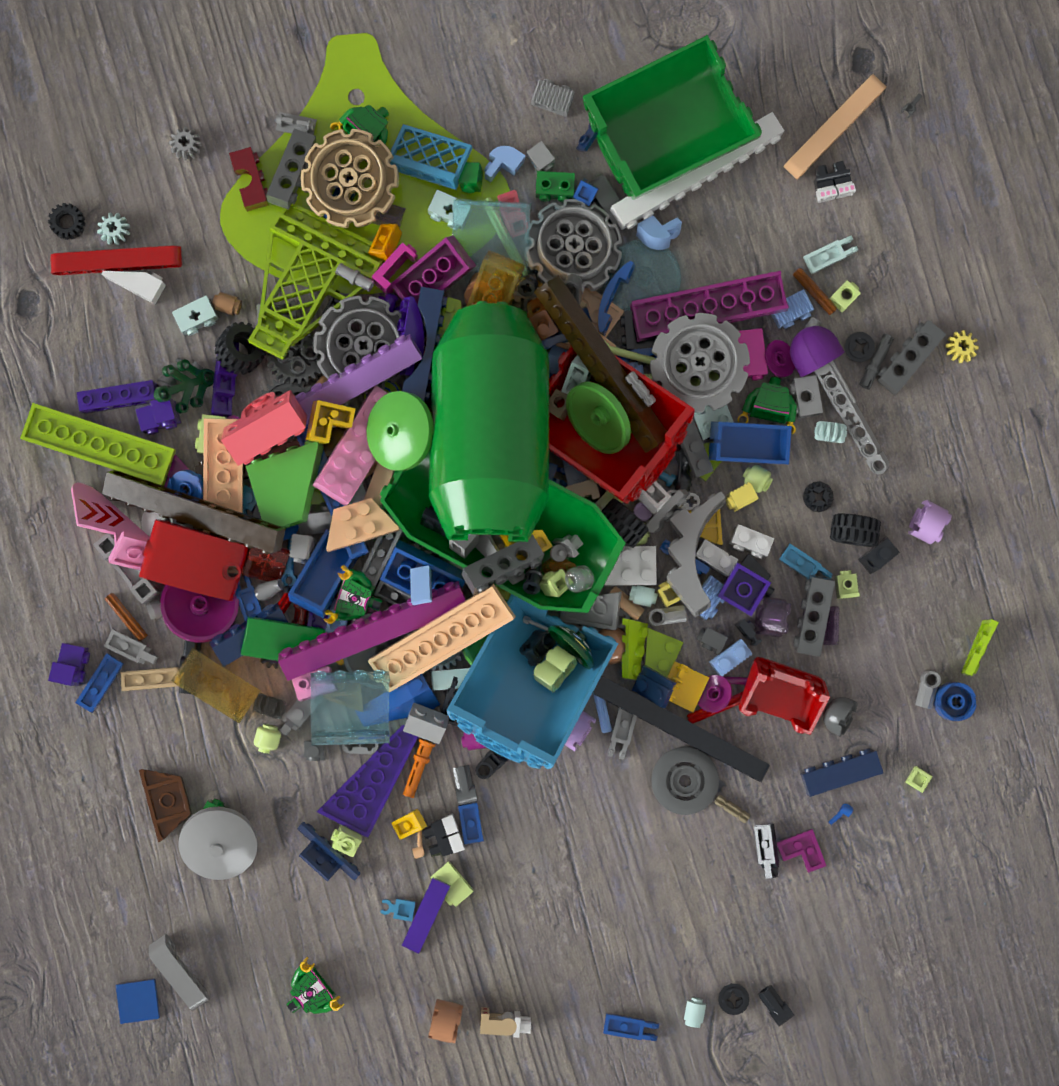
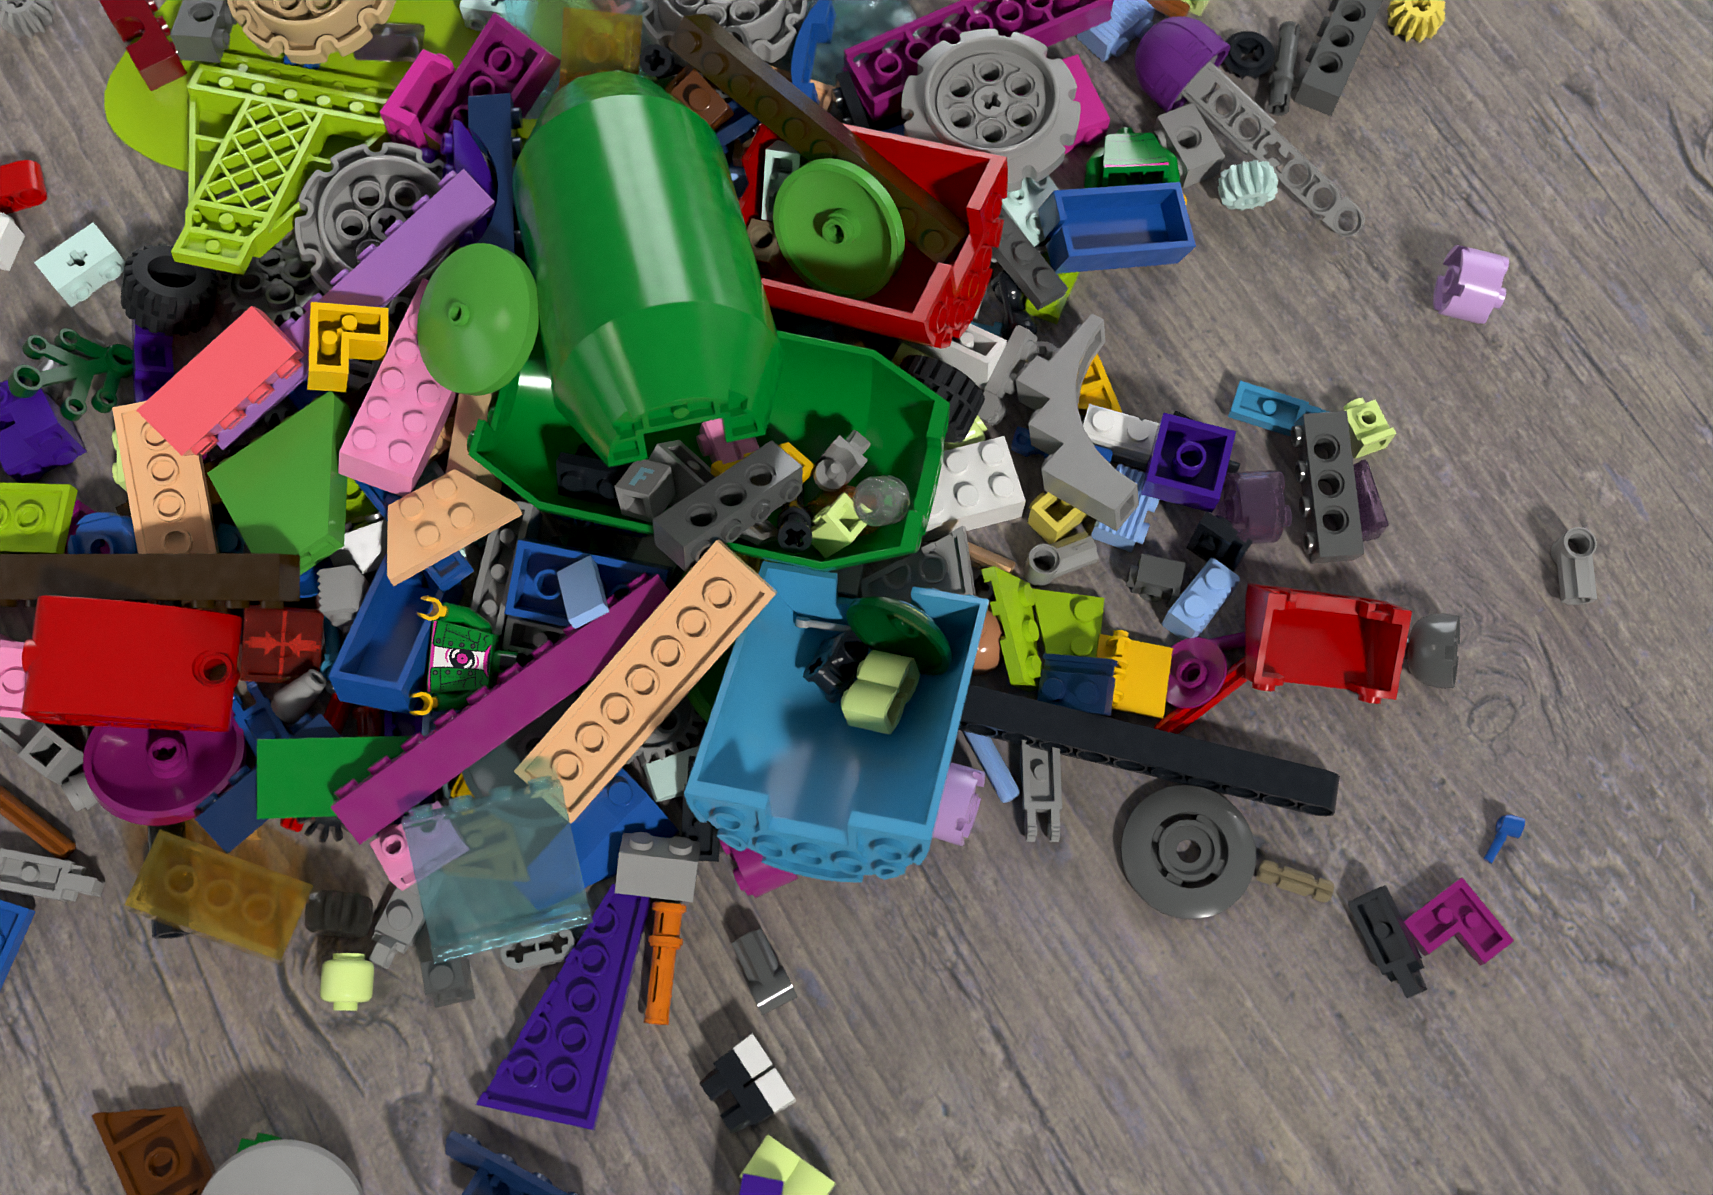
camera: 15 degrees left, 15 degrees down
tan tile [120,667,180,691] -> none
medium nougat brick [212,292,242,315] -> none
yellowish green brick [330,825,362,857] -> none
light grey pin [335,263,375,292] -> none
light orange slope [368,224,402,261] -> none
yellow slope [391,809,427,840] -> none
light nougat hand [412,830,425,859] -> none
blue plate [458,802,484,845] -> none
black piece [475,750,509,779] -> none
light grey axle [626,372,656,407] -> none
light aqua brick [629,585,658,608] -> none
light yellow brick [726,482,759,512] -> none
white brick [729,524,774,559] -> none
yellowish green head [743,465,773,493] -> none
magenta dish [765,340,795,377] -> none
dark blue brick [800,748,884,797] -> none
black gear [803,482,834,512] -> none
black tyre [830,513,881,547] -> none
black torso [858,536,900,574] -> none
yellowish green tile [905,766,933,793] -> none
blue brick [933,682,976,721] -> none
lime wing [961,619,999,676] -> none

